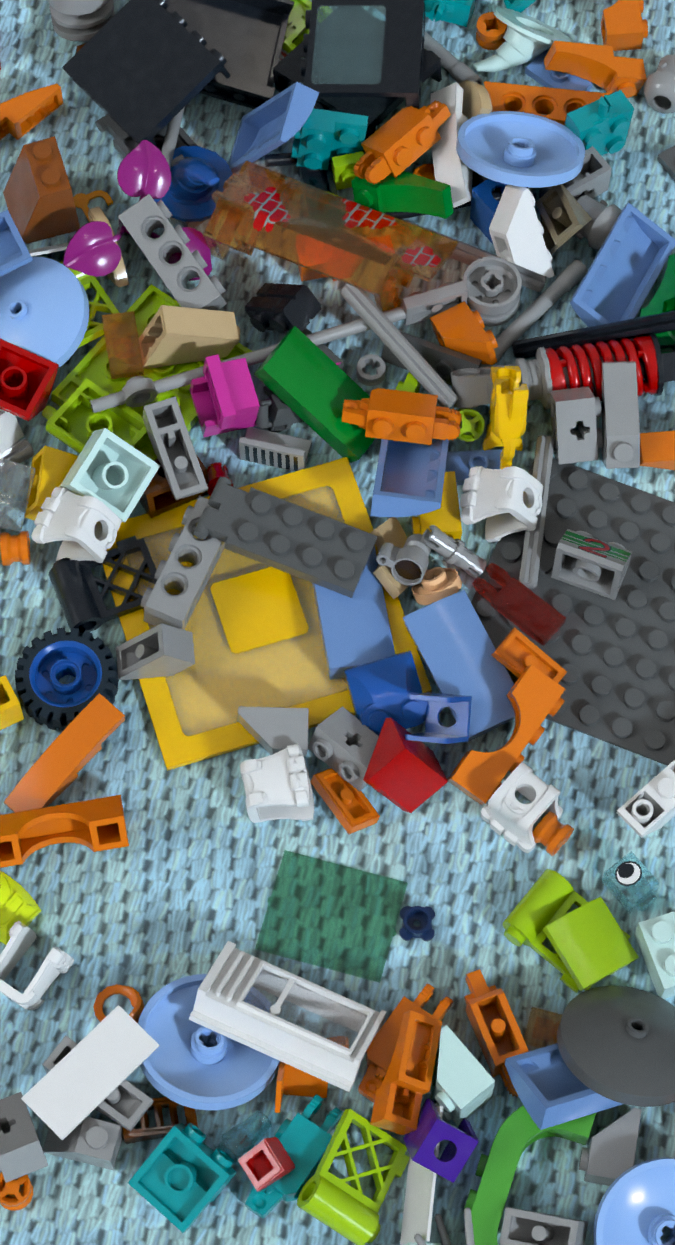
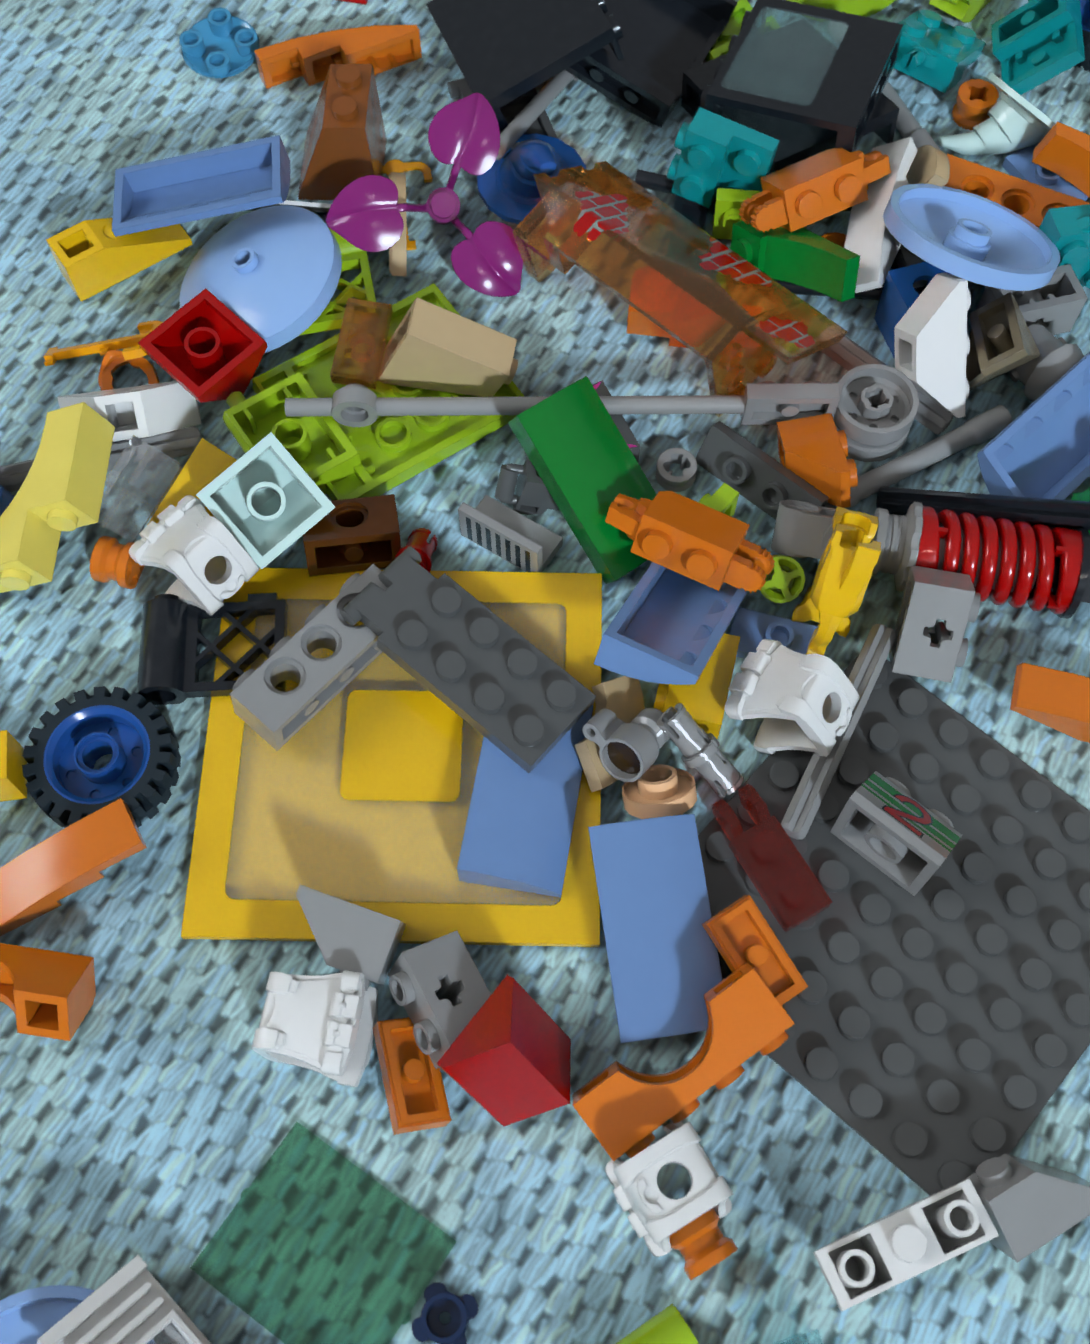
camera: 20 degrees right, 0 degrees up
light grey slope [116,623,195,680] -> none
light grey brick [118,194,227,310] -> none
light grey slope [143,396,208,500] -> none
dark pink plate [190,354,260,437] -> none
medium blue slope [228,82,319,174] -> none
black brick [245,283,321,334] -> none
light grey axle [341,281,458,408] -> none
blue slope [344,651,428,736] -> none
piece [405,692,472,744] -> none
light grey slope [602,361,640,469] -> none

